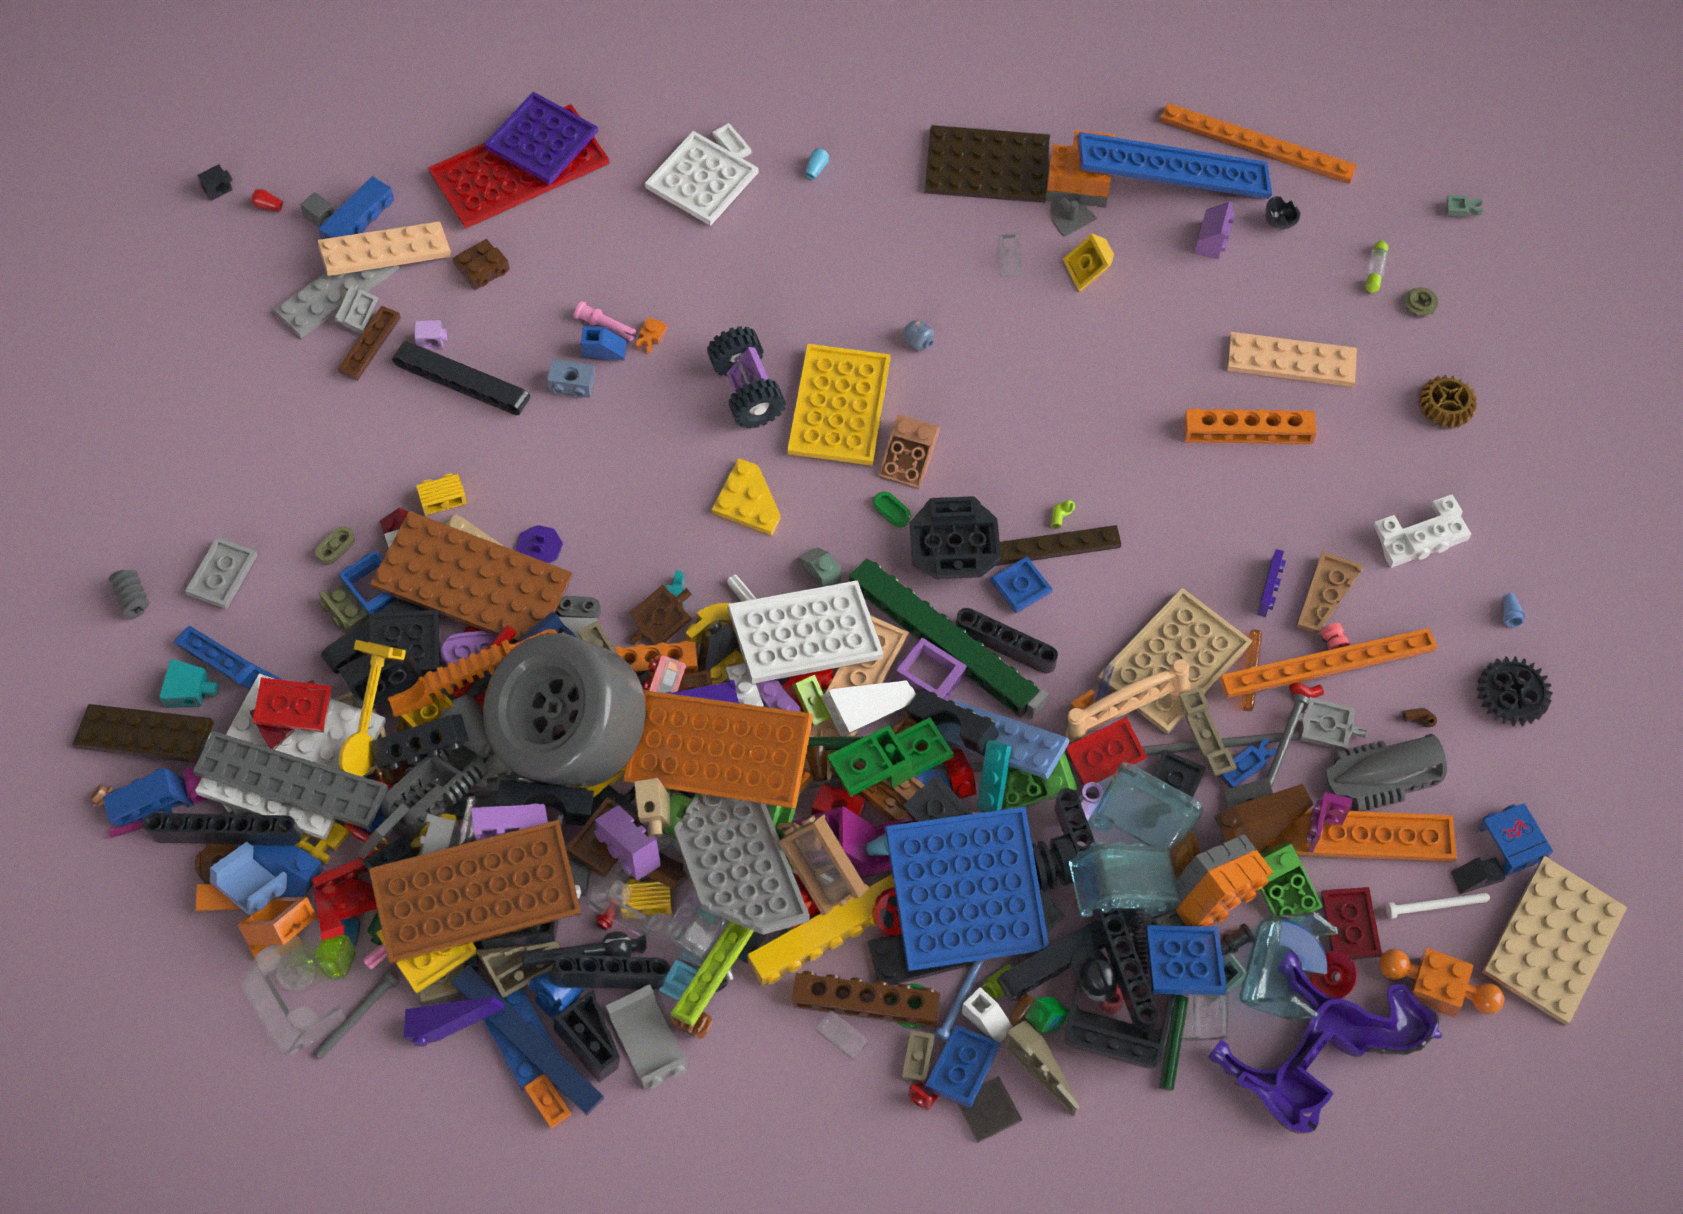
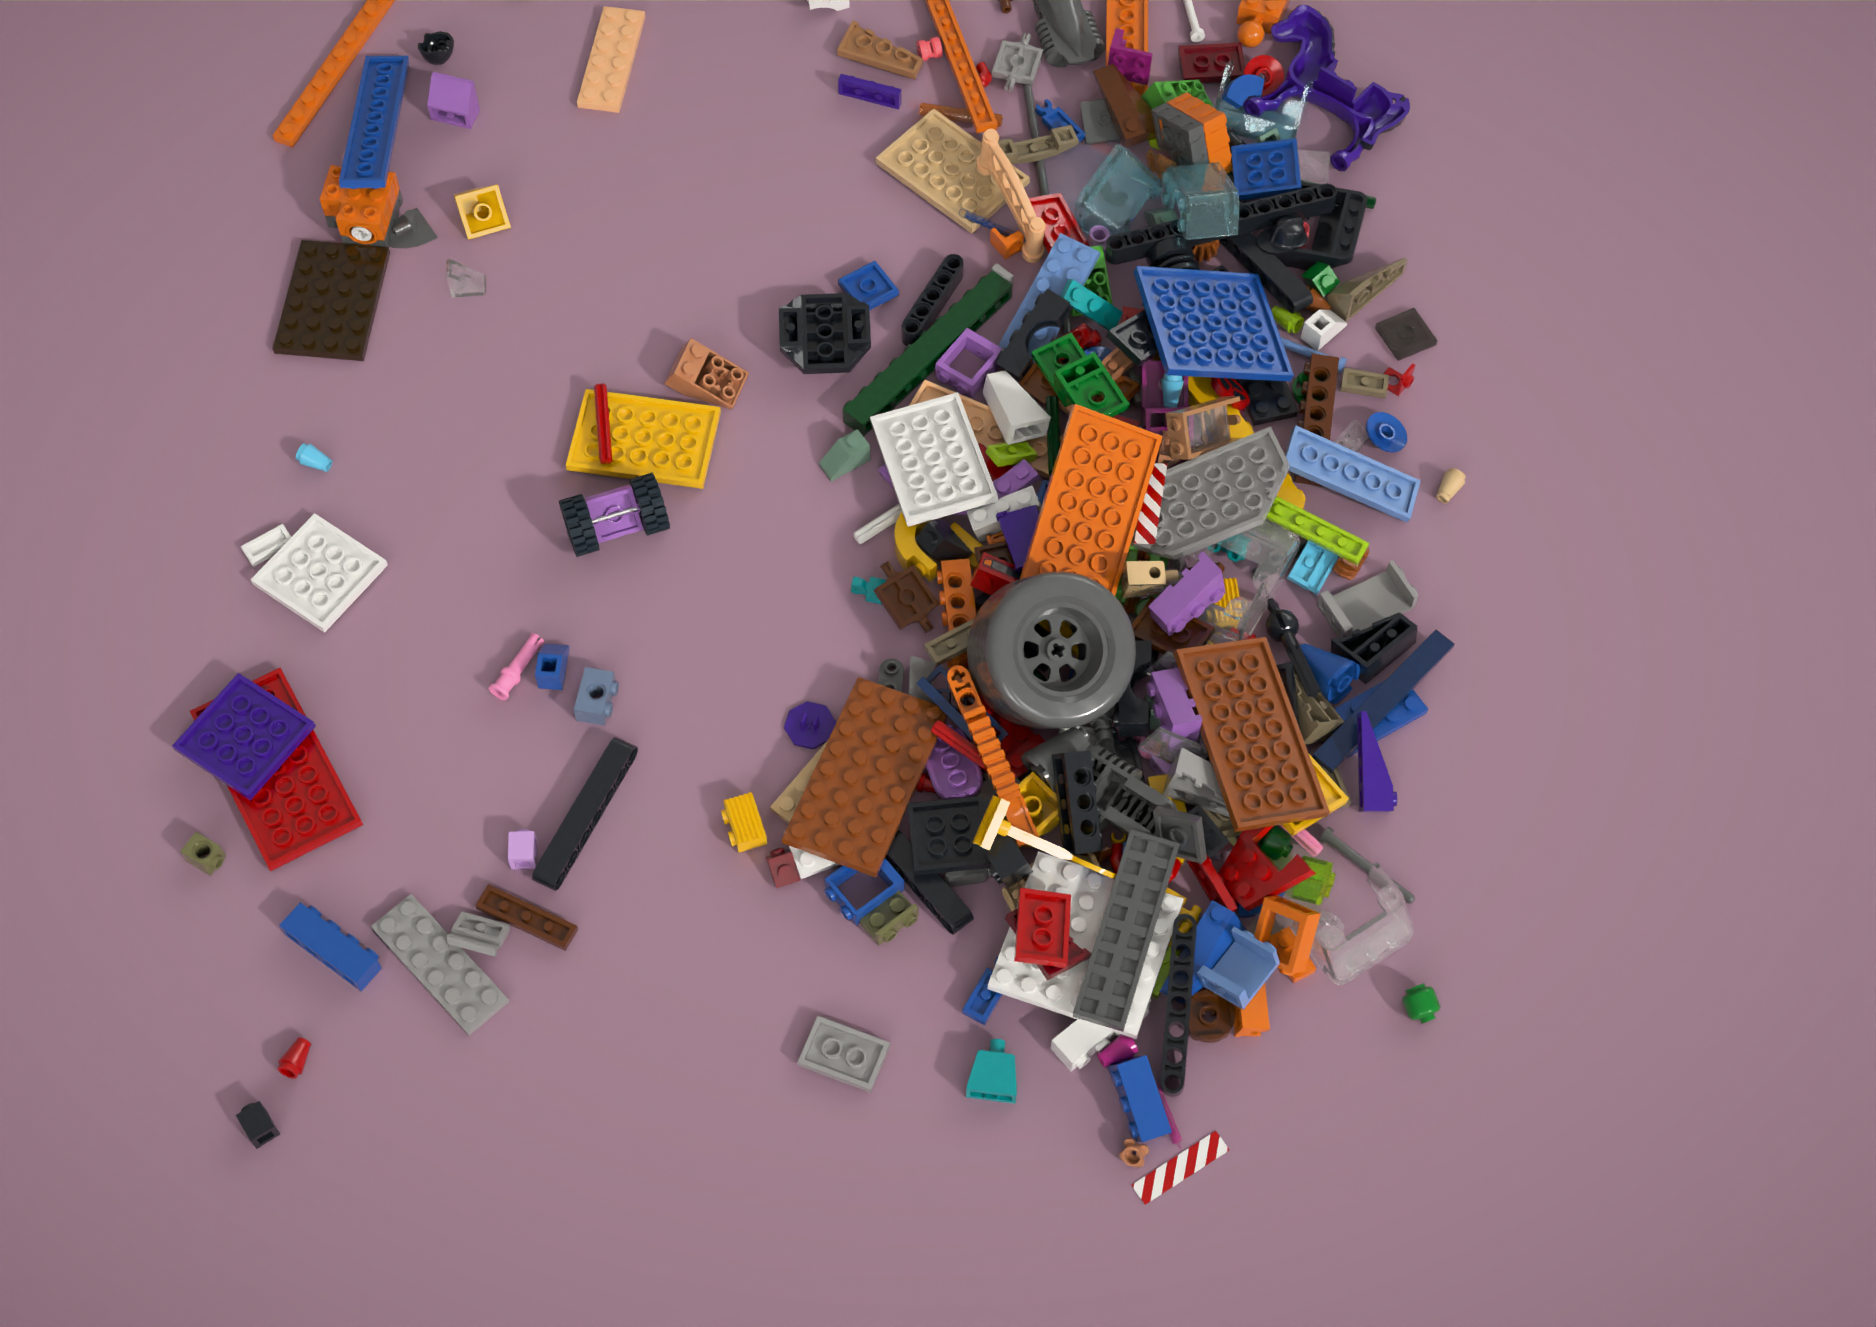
camera: 90 degrees left, 0 degrees up
dark brown plate [72,704,214,763] -> none
dark grey piece [109,570,150,619] -> none
blue plate [174,625,255,685] -> none
dark grey panel [300,192,334,228] -> none
olive plate [316,526,355,565] -> none
light nougat plate [318,221,451,276] -> none
reddish brown plate [452,239,510,290] -> none
orange plate [524,1074,572,1129] -> none
black beam [549,955,670,990] -> none
orange plate [636,317,667,354] -> none
yellow plate [712,458,780,536] -> none
green tile [873,492,911,528] -> none
sand blue head [903,320,935,351] -> none
blue plate [925,1025,1001,1108] -> none
dark brown plate [996,525,1122,566] -> none
lime arm [1051,500,1075,529] -> none
black plate [1145,749,1206,809] -> none
orange brick [1183,408,1317,444] -> none
dark grey bar [1266,693,1310,787] -> none
none -> olive brick [180,832,226,876]
none -> red axle [594,383,612,464]
none -> sticker [1131,1131,1229,1205]
none -> sticker [1134,463,1167,544]
none -> medium blue plate [1285,425,1421,523]
none -> blue dish [1366,412,1407,453]
none -> green head [1402,983,1441,1024]
none -> tan cone [1436,468,1466,504]

